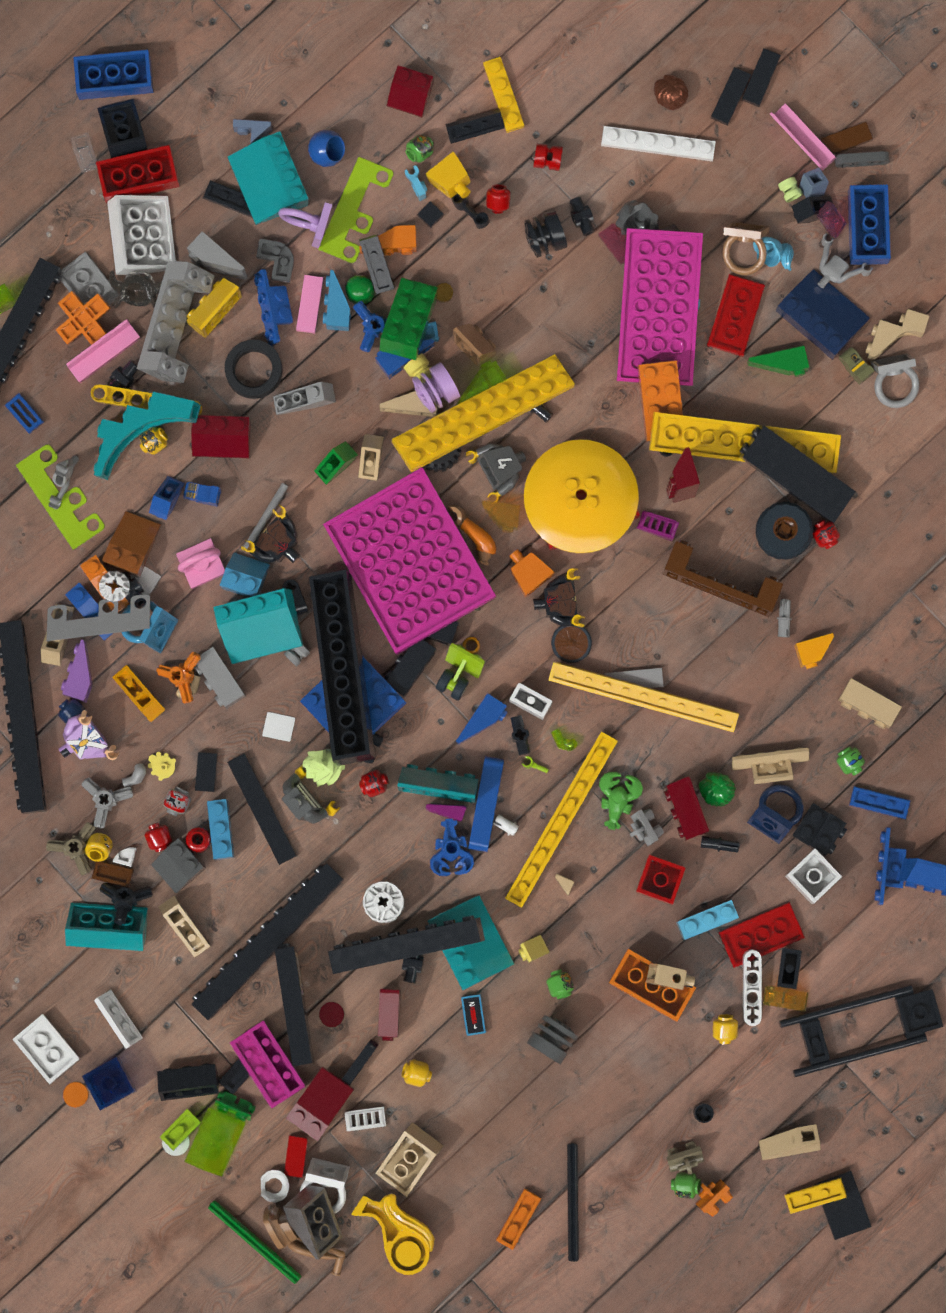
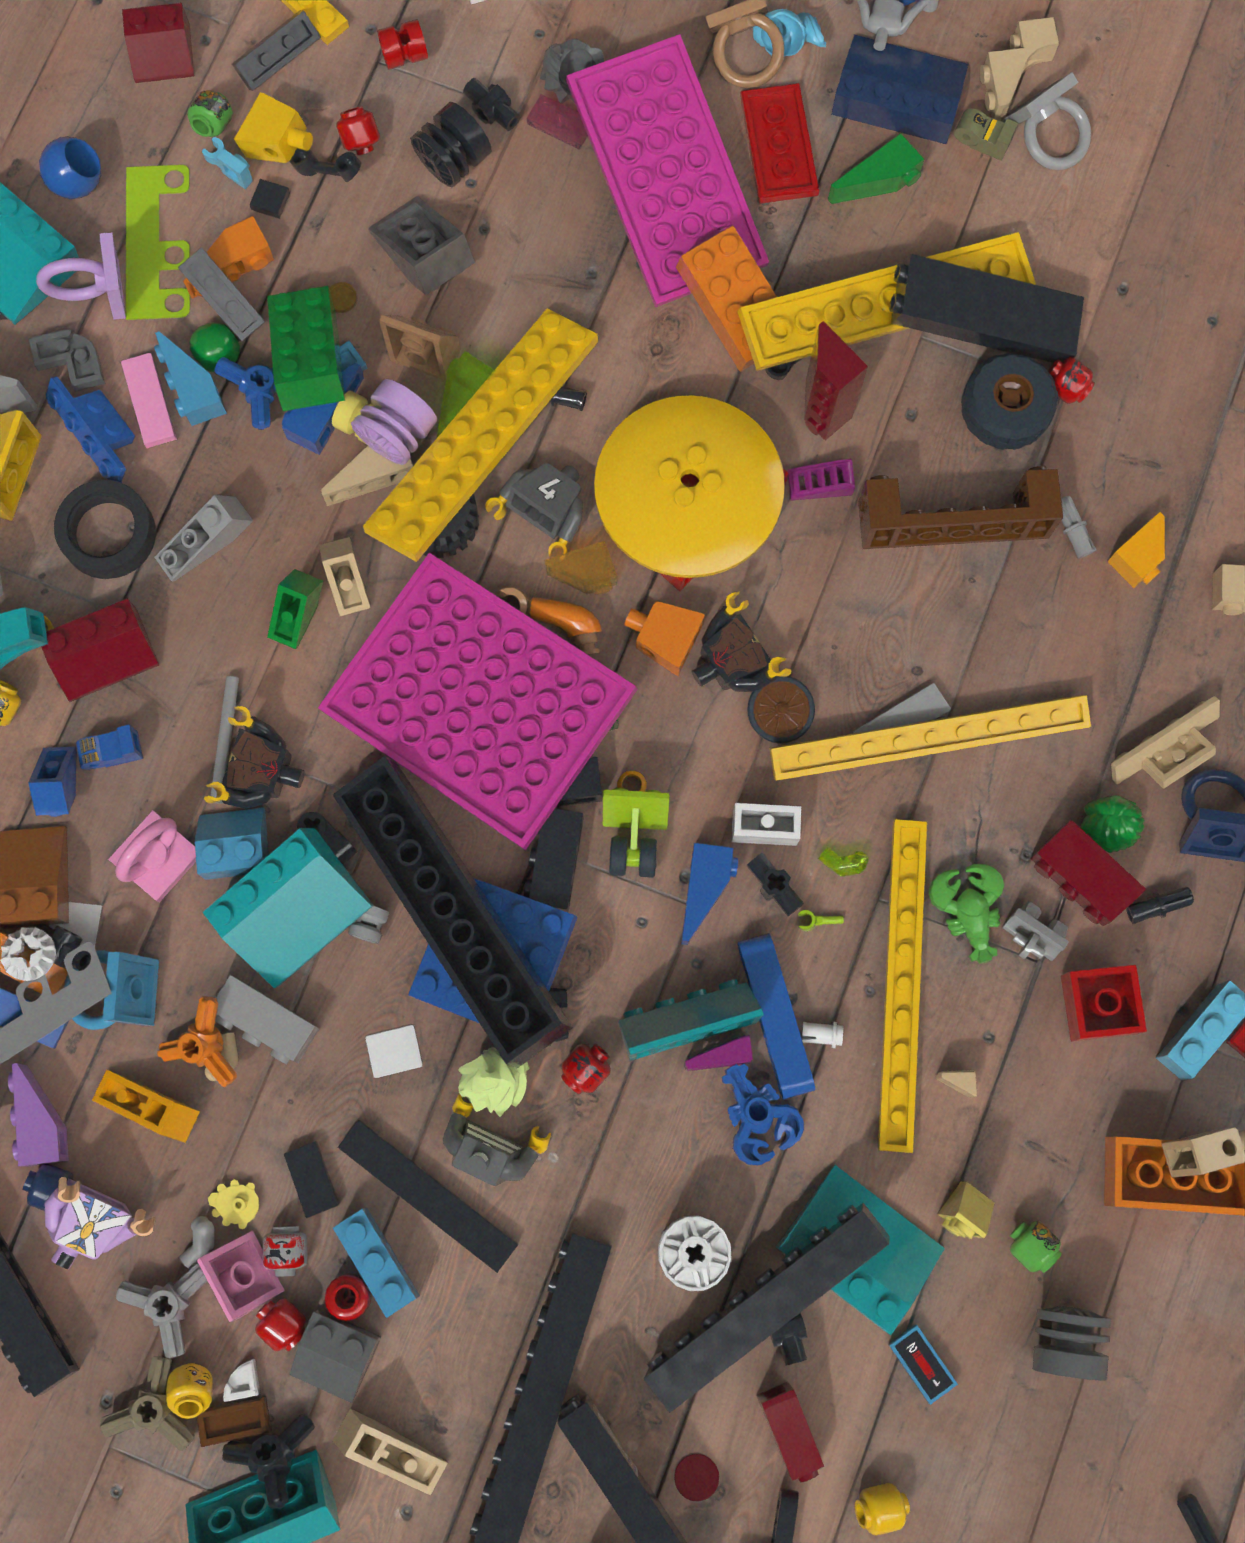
camera: 30 degrees left, 5 degrees down
none -> bright pink slope [197,1231,285,1322]
none -> flat silver slope [368,196,475,295]

